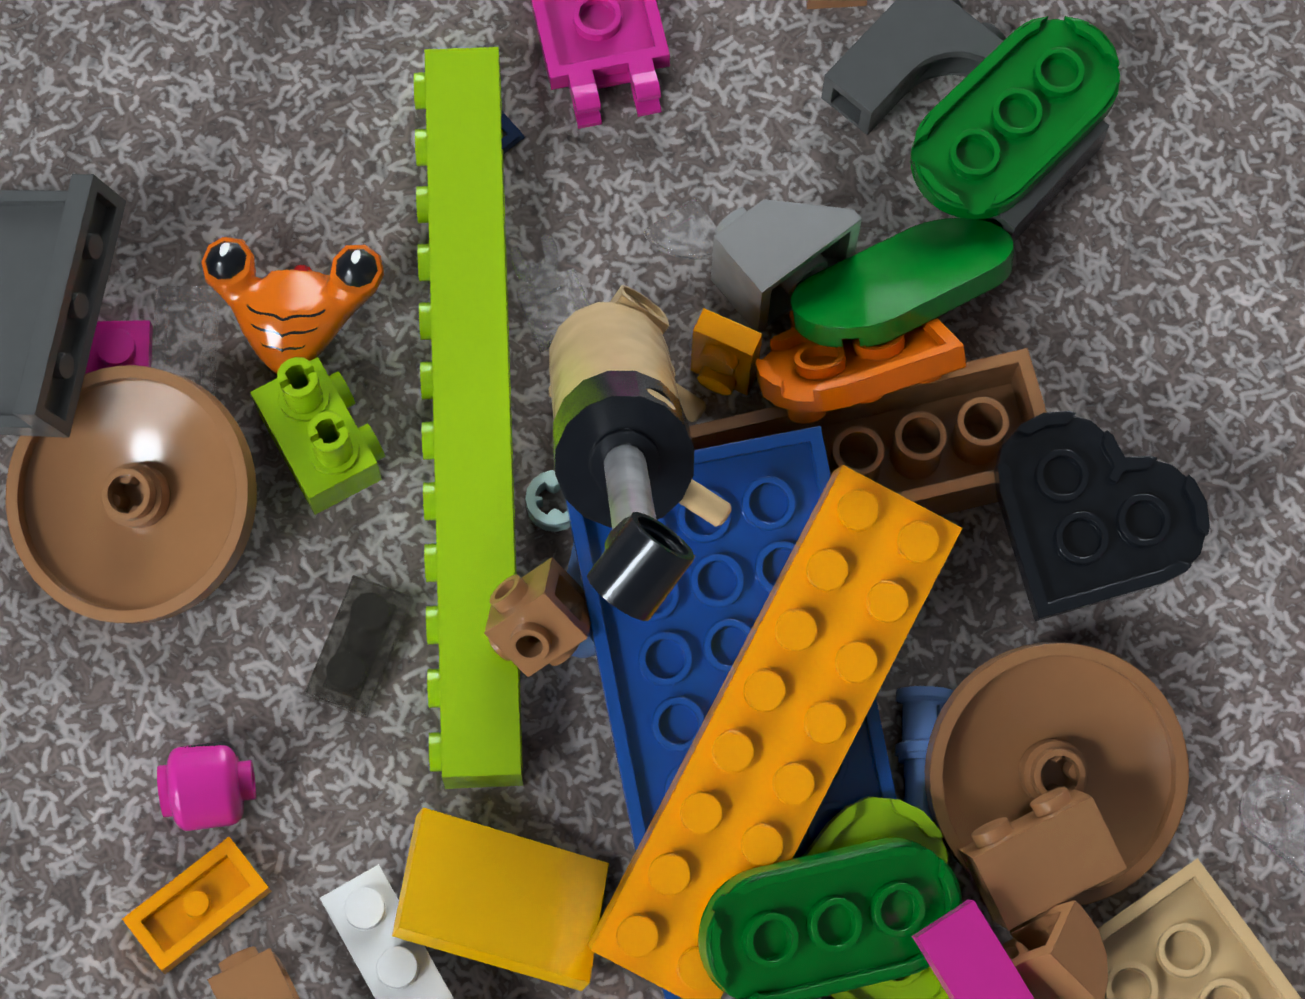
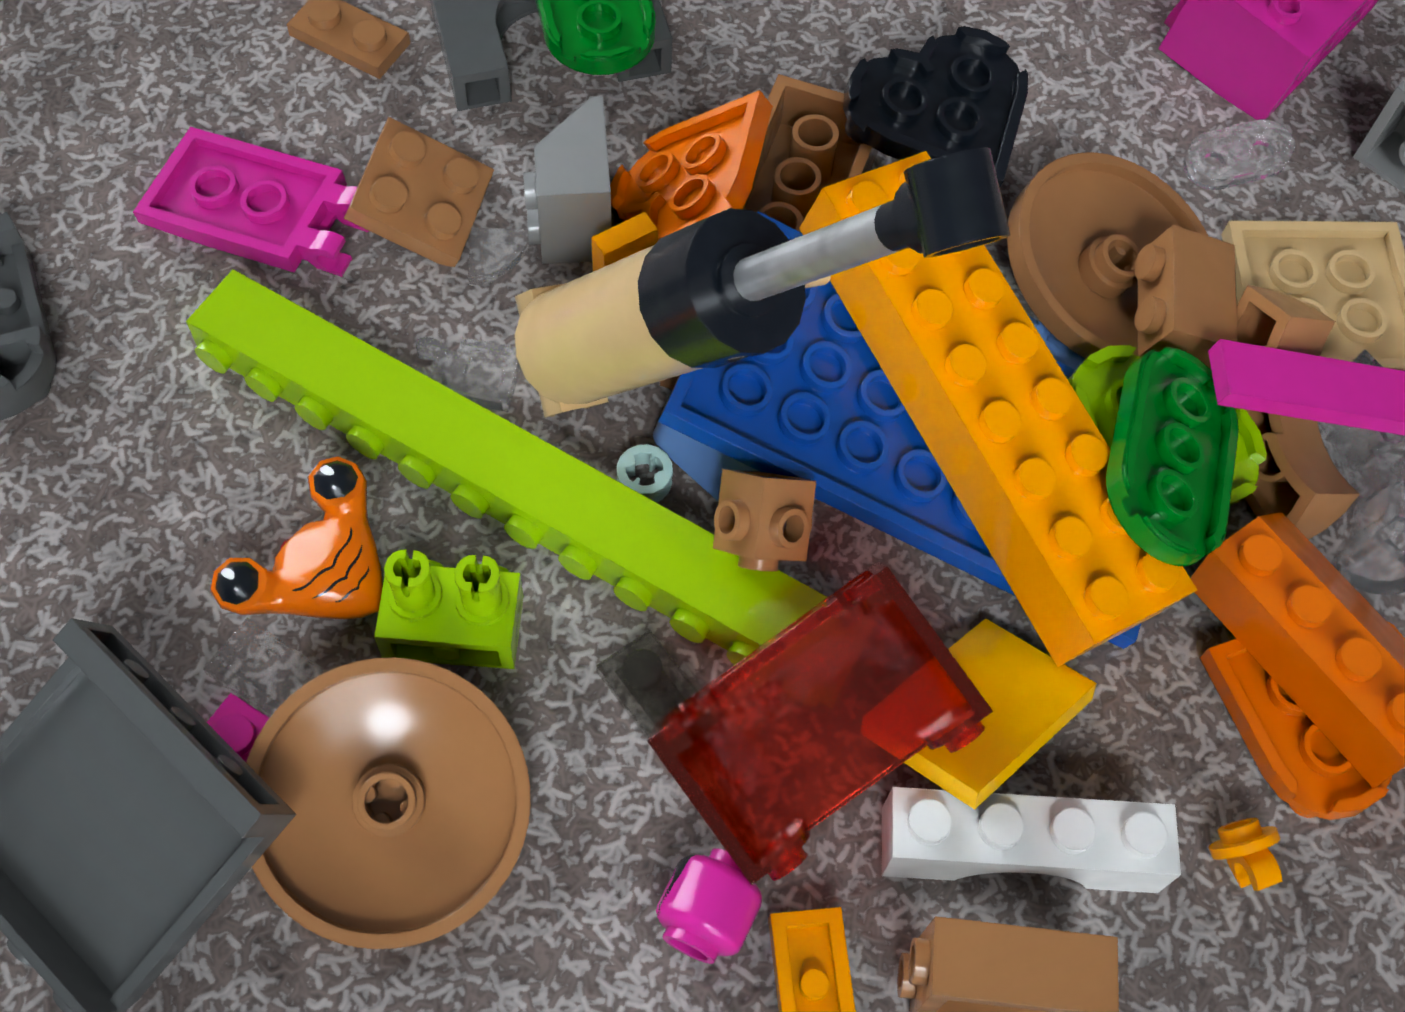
camera: 60 degrees left, 10 degrees down
green tile [791,218,1014,348] -> none
none -> medium nougat plate [344,116,494,267]
none -> clear red windscreen [647,562,993,885]

